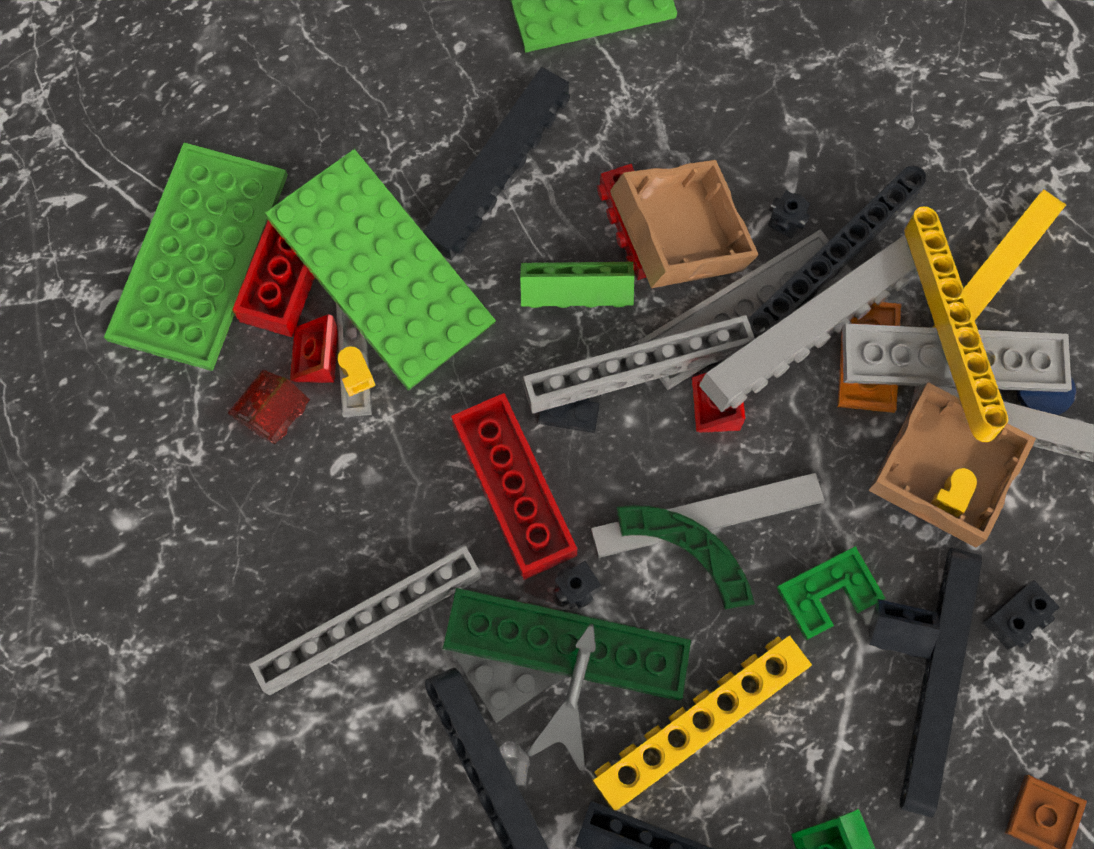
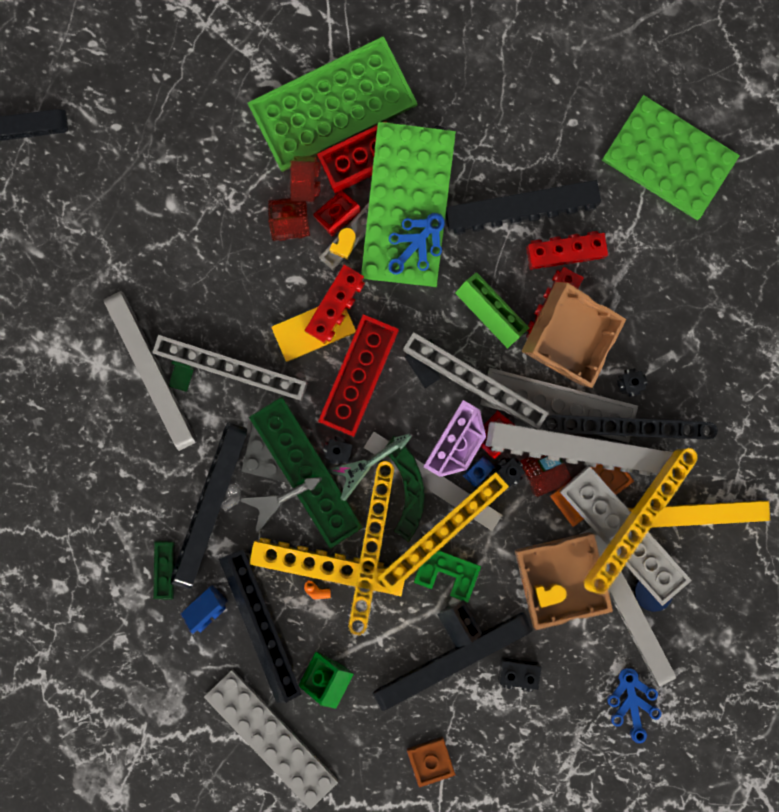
camera: 45 degrees right, 15 degrees up
none -> light grey beam [104,291,197,451]
none -> dark green bracket [169,361,195,392]
none -> yellow tile [271,307,356,362]
none -> clear red brick [291,156,321,202]
none -> red brick [304,265,365,344]
none -> orange arm [304,581,331,600]
none -> sand green piece [327,434,411,501]
none -> yellow beam [349,461,394,635]
none -> yellow brick [378,472,509,592]
none -> blue plant [388,213,445,274]
none -> lavender wedge [423,400,486,477]
none -> blue leg [462,456,495,487]
none -> black brick [491,457,525,488]
none -> clear red slope [520,455,572,497]
none -> red brick [526,231,608,270]

